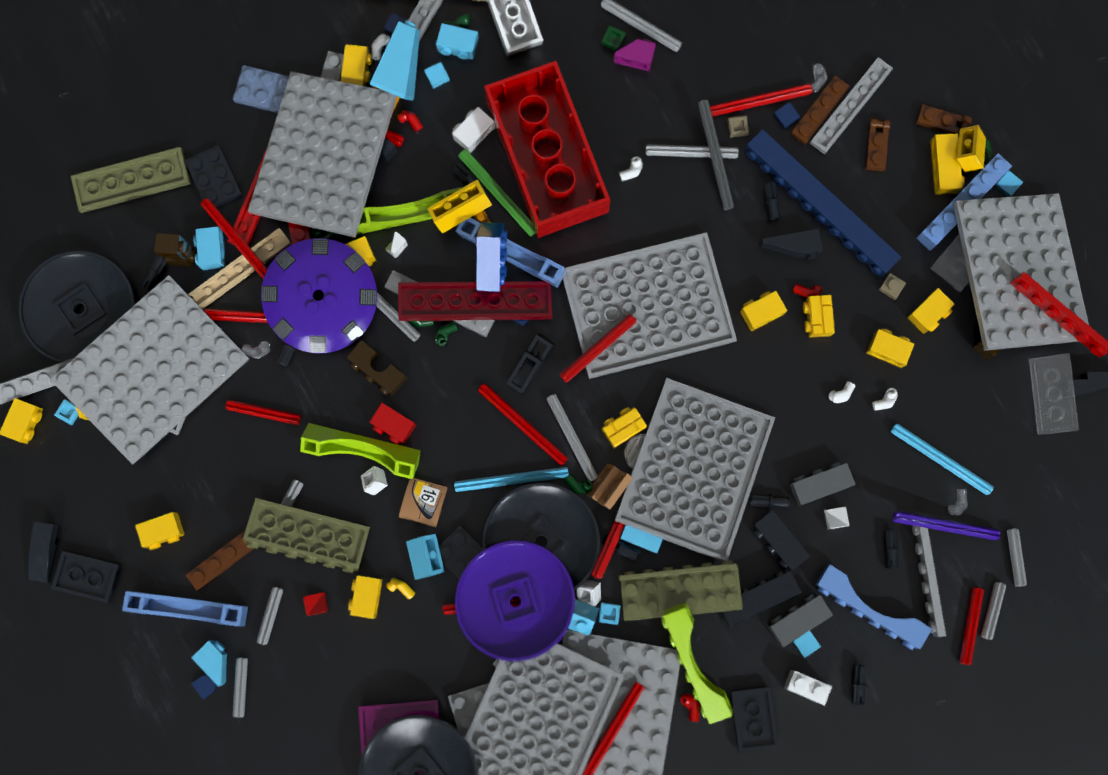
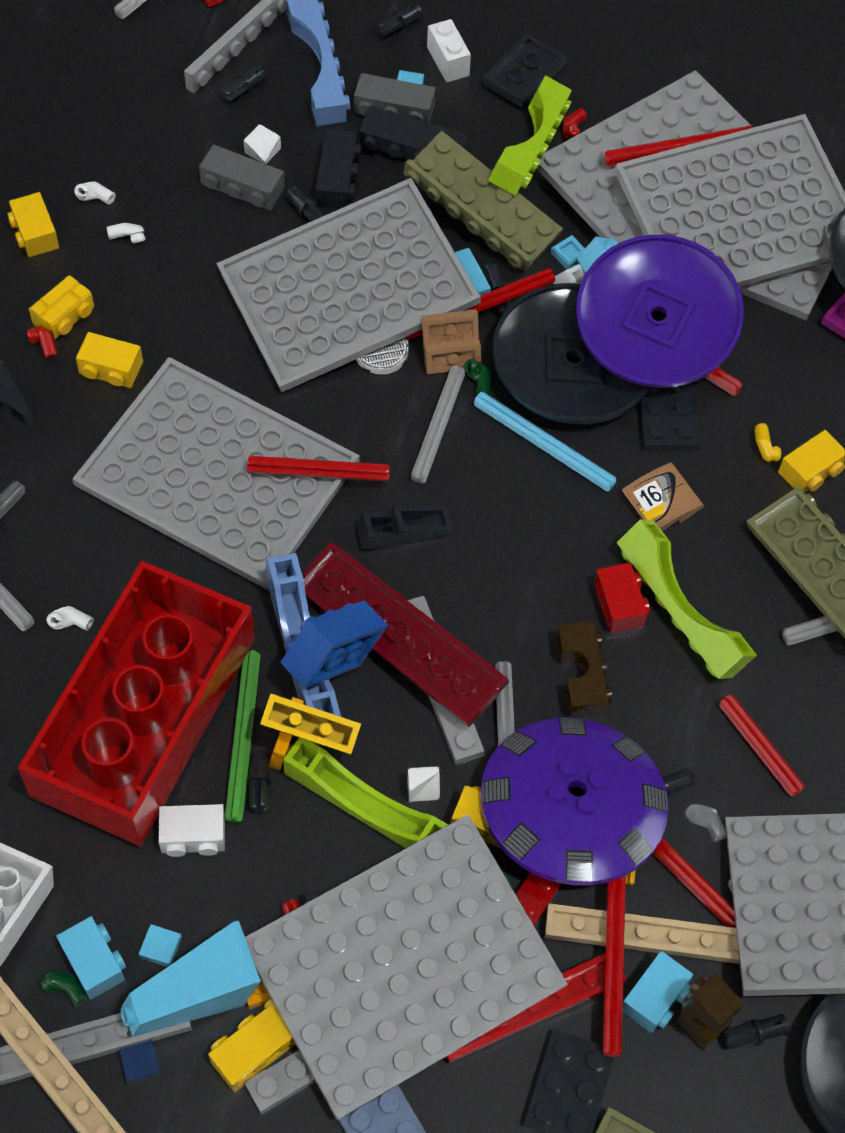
camera: 140 degrees left, 20 degrees down
white slope [361,466,388,495] -> none
white arm [372,34,391,61] -> none
red arm [397,110,423,132] -> none
medium azure brick [406,534,445,580] -> none
dark green arm [435,321,458,346] -> none
red axle [478,383,568,466] -> none
yellow brick [602,407,647,448] -> none
medium azure axle [891,424,994,495] -> none
dark purple axle [893,511,1000,540] -> none
clear arm [948,489,968,516] -> none

